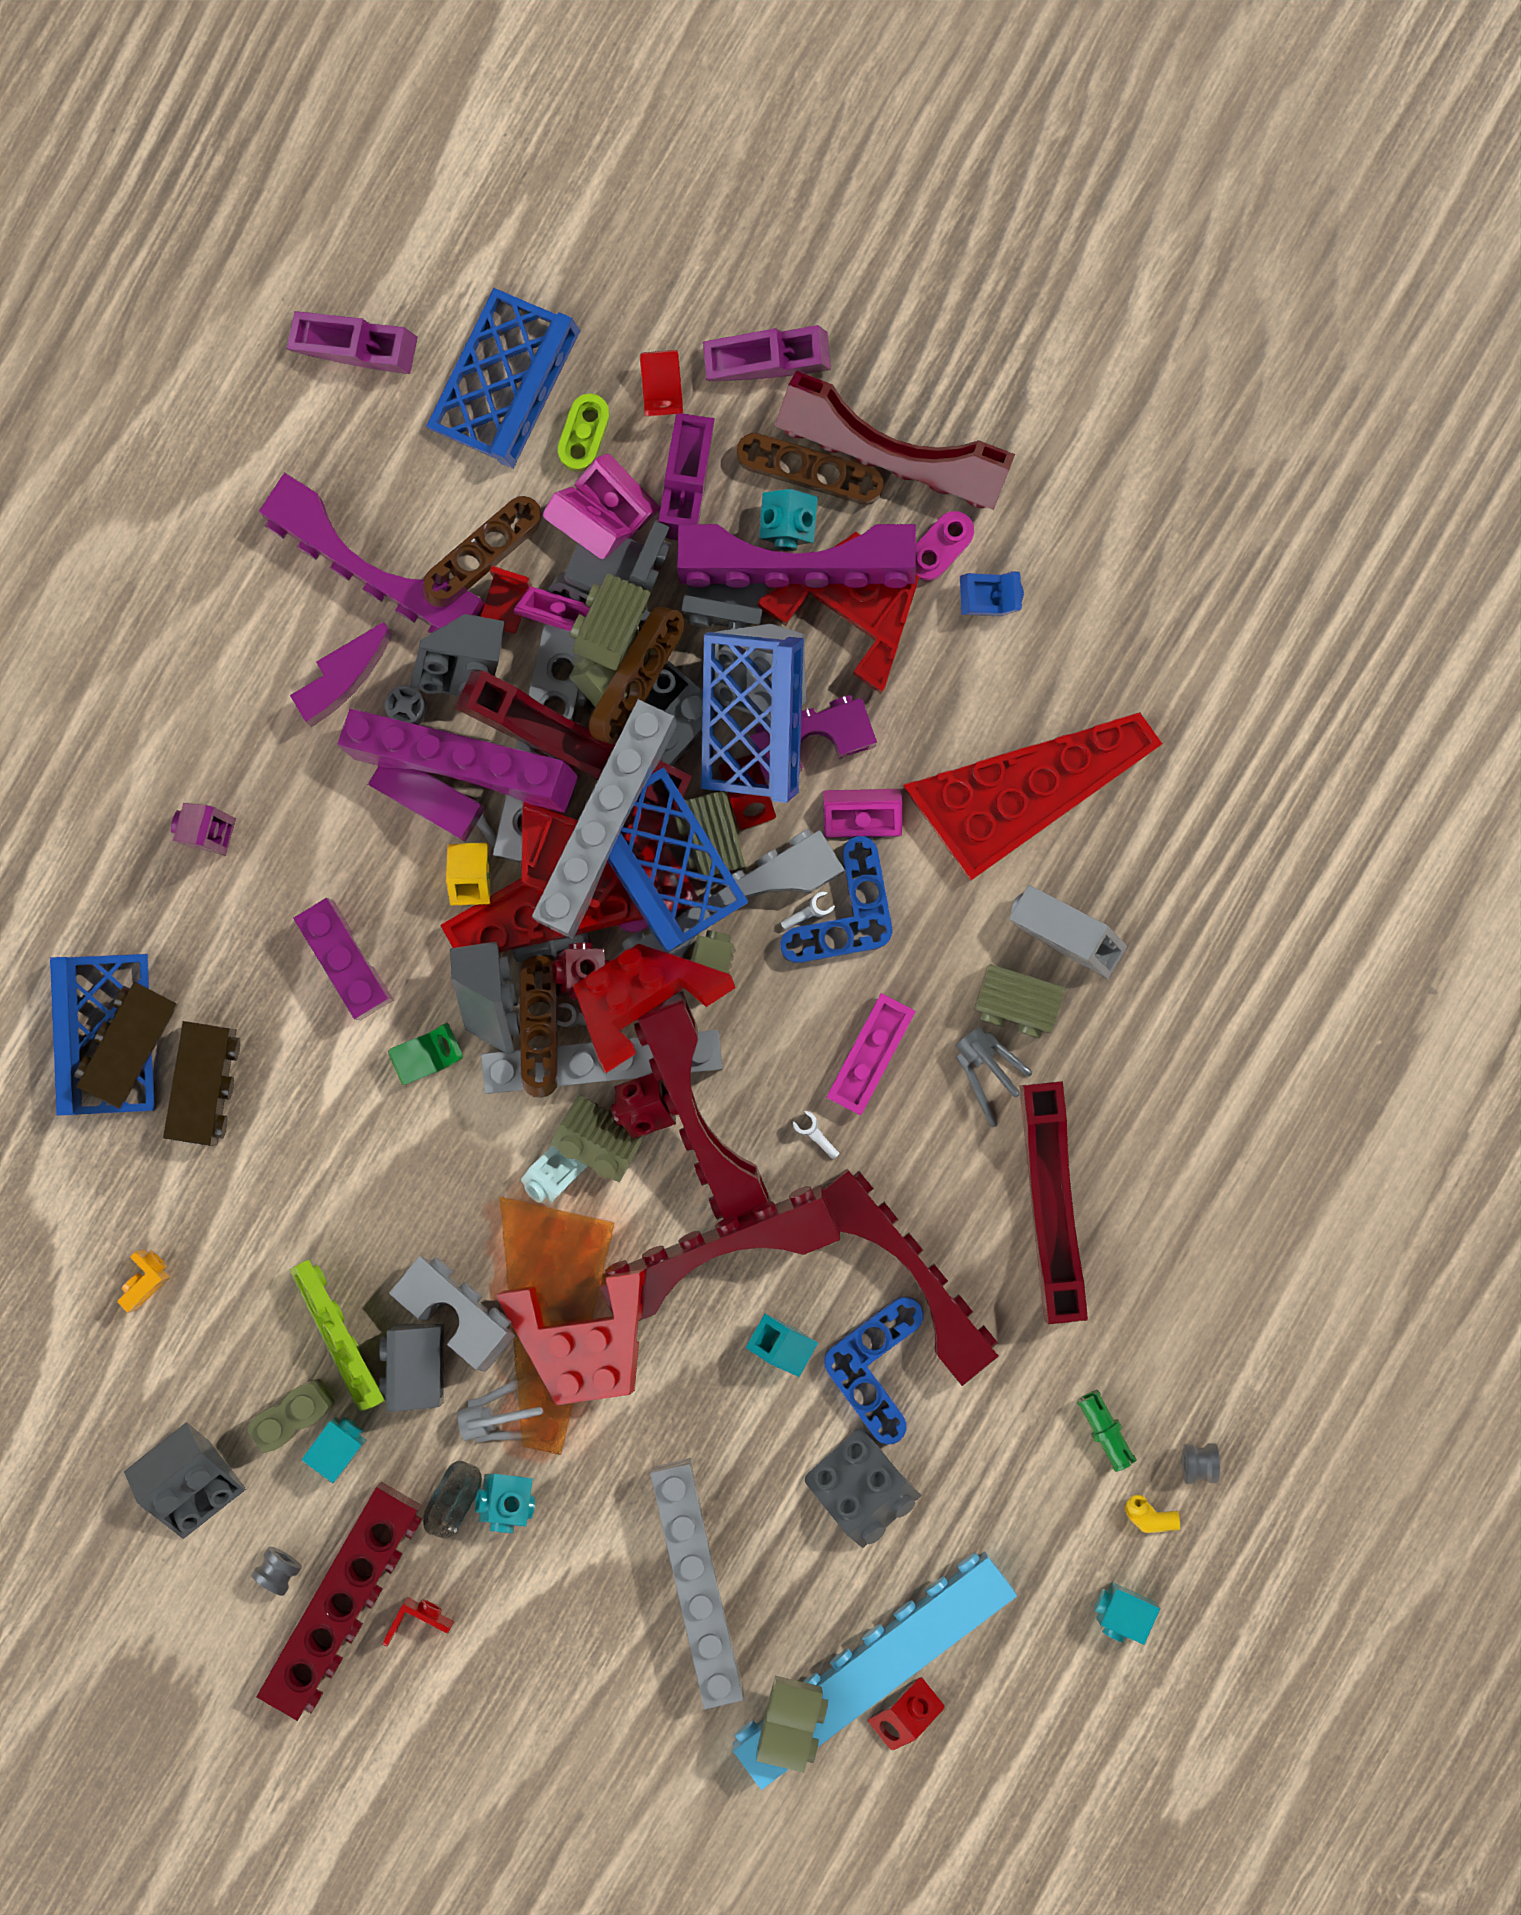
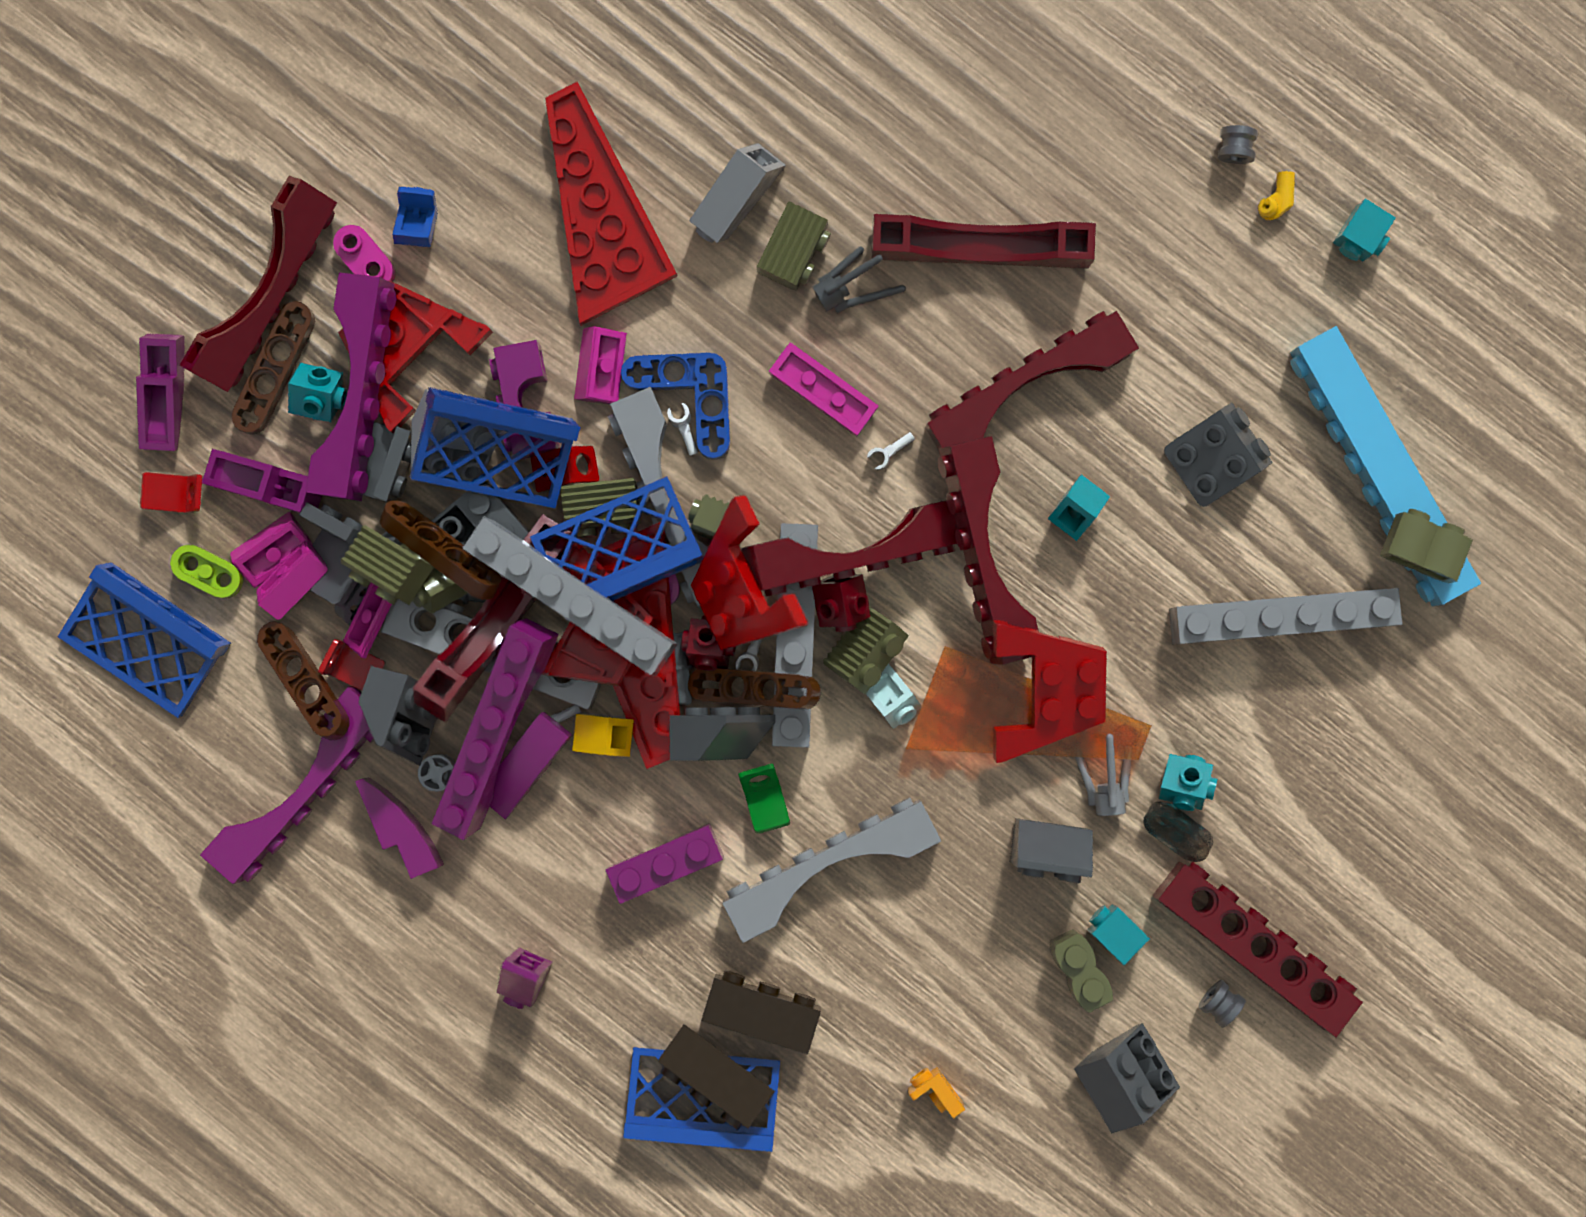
camera: 80 degrees left, 0 degrees up
magenta slope [286,311,418,374] -> none
lime wing [289,1259,385,1411] -> none
red bracket [382,1597,454,1647] -> none
light grey arch [389,1256,517,1372] -> none
blue beam [824,1296,923,1444] -> none
red bracket [868,1677,945,1751] -> none
green pin [1077,1390,1137,1472] -> none
none -> light grey arch [723,797,941,943]

